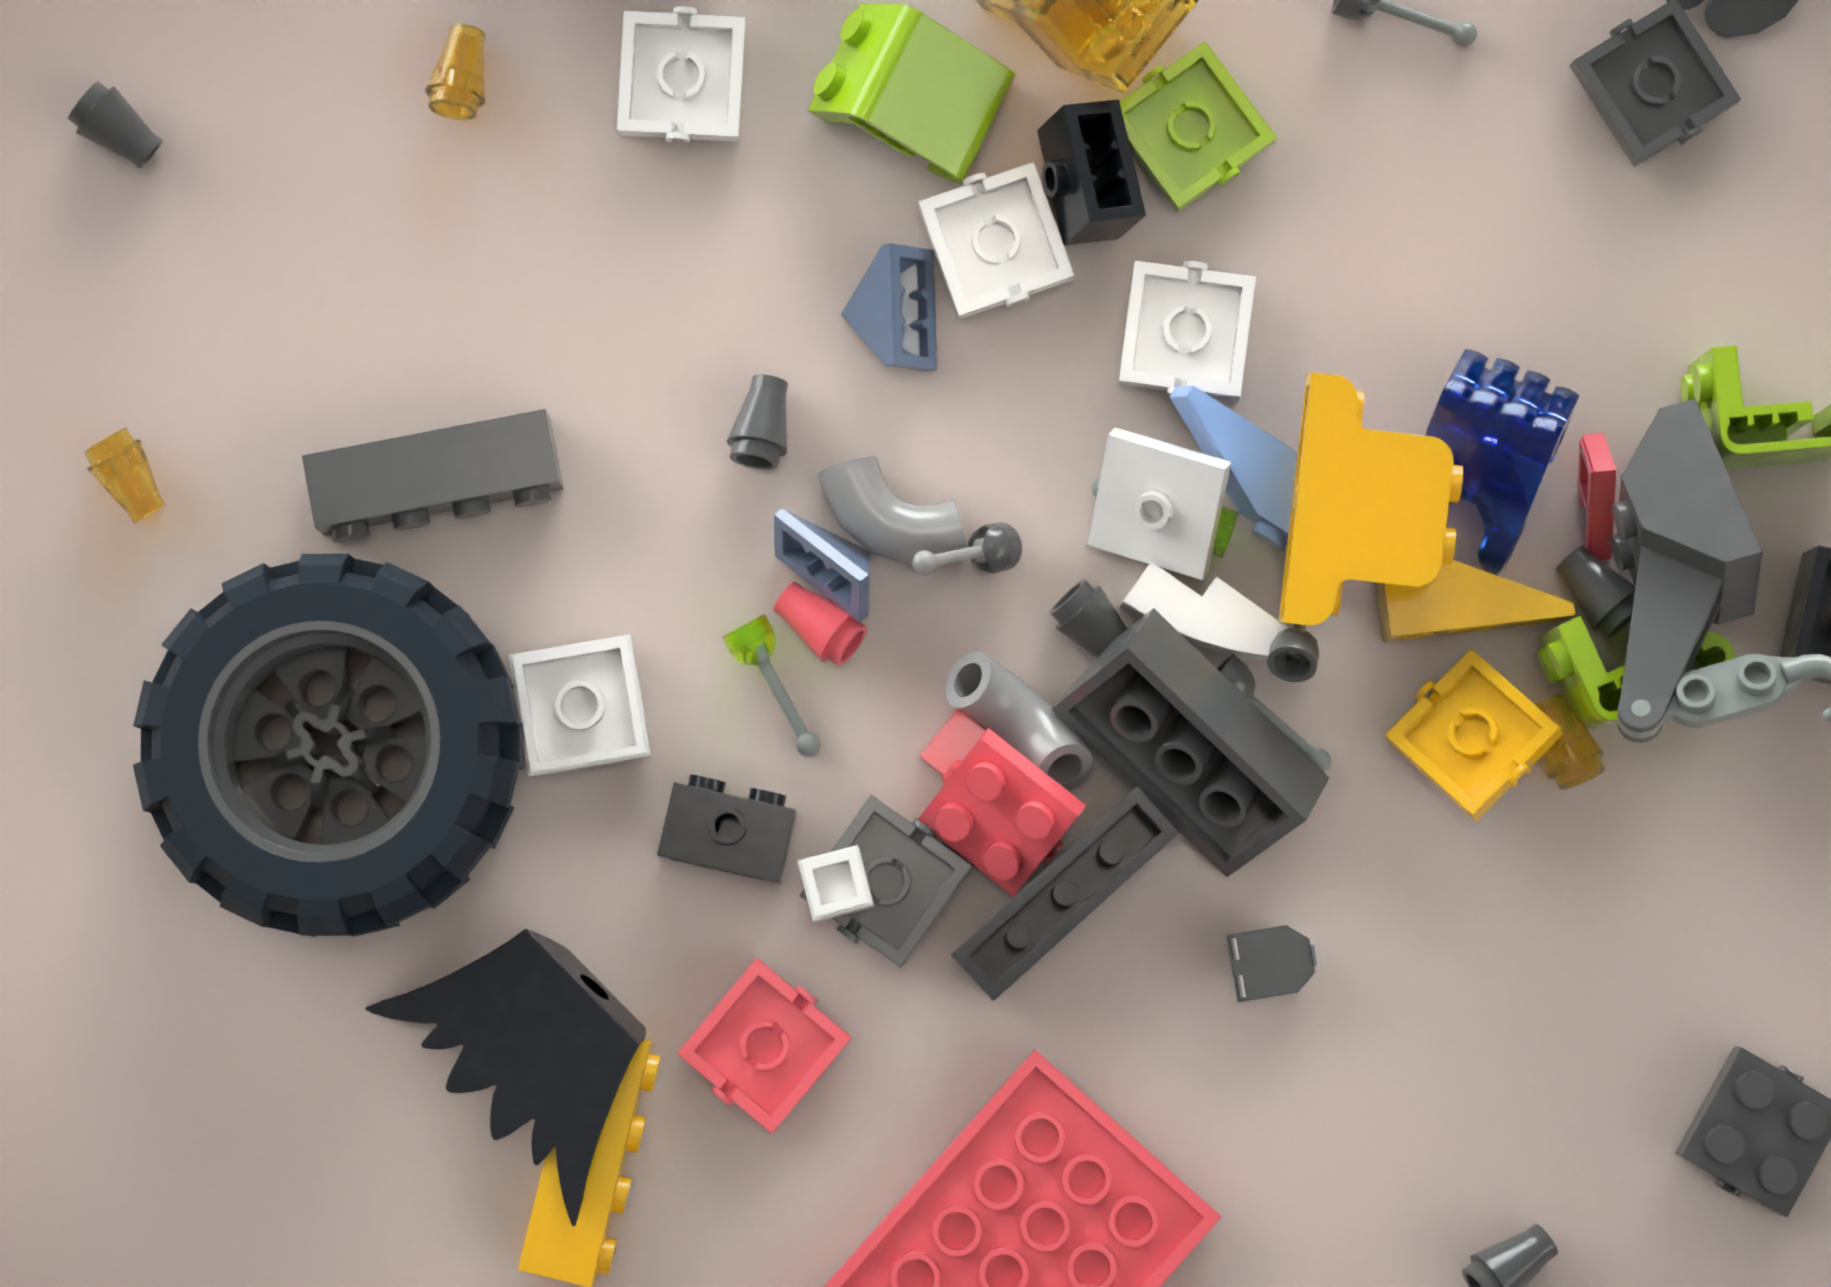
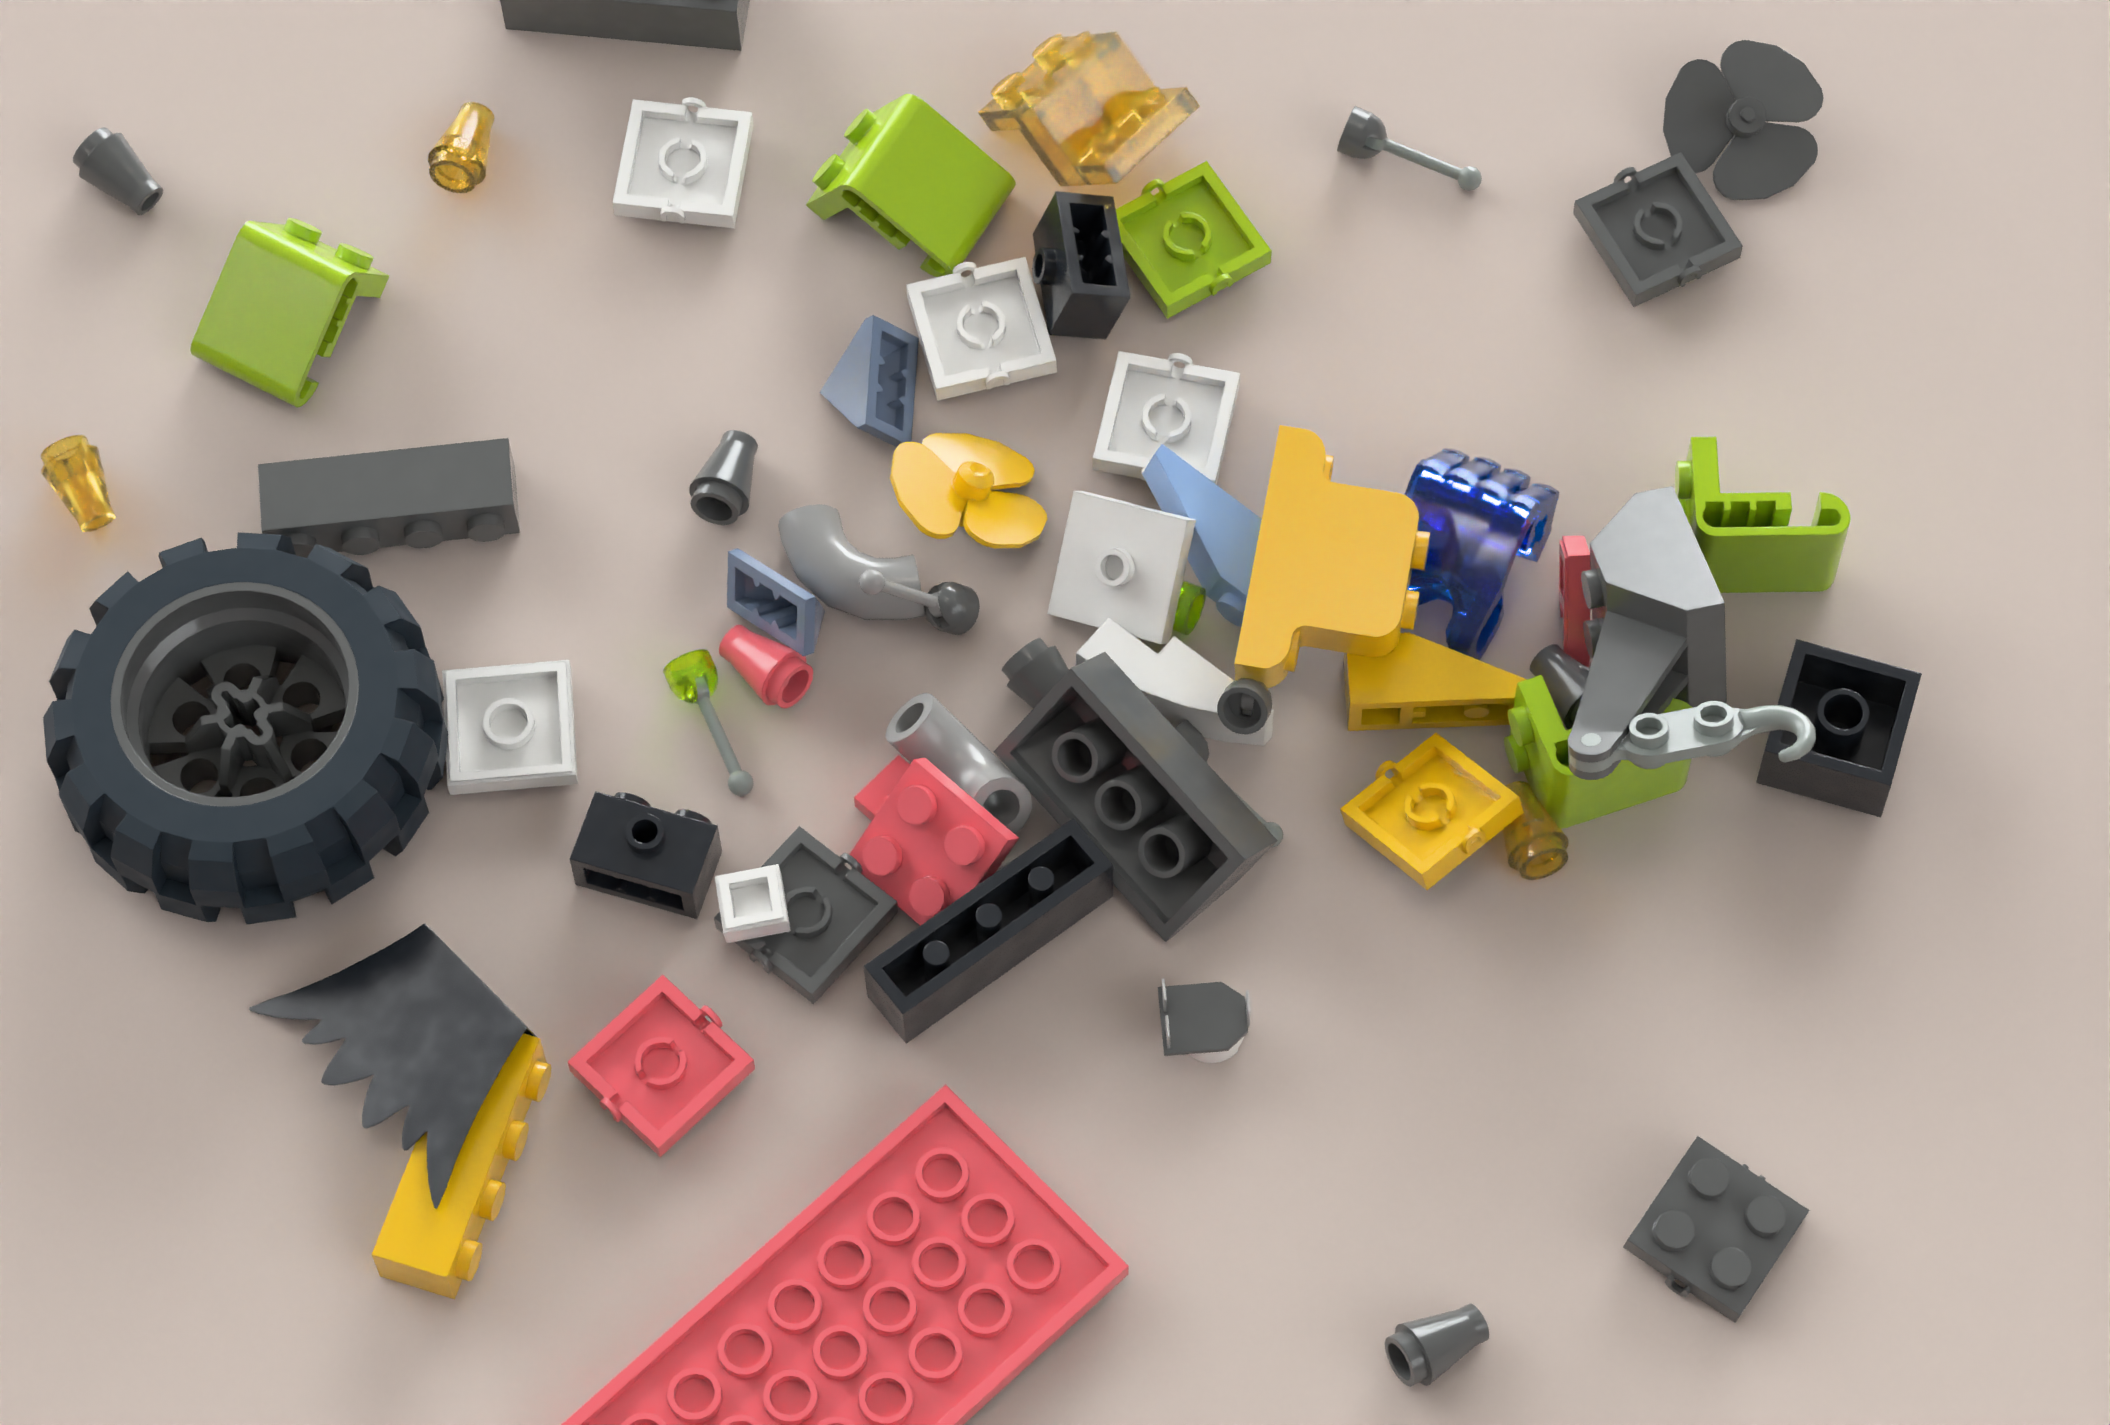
camera: 10 degrees right, 20 degrees down
none -> lime piece [190,217,390,408]
none -> yellow piece [890,433,1048,549]

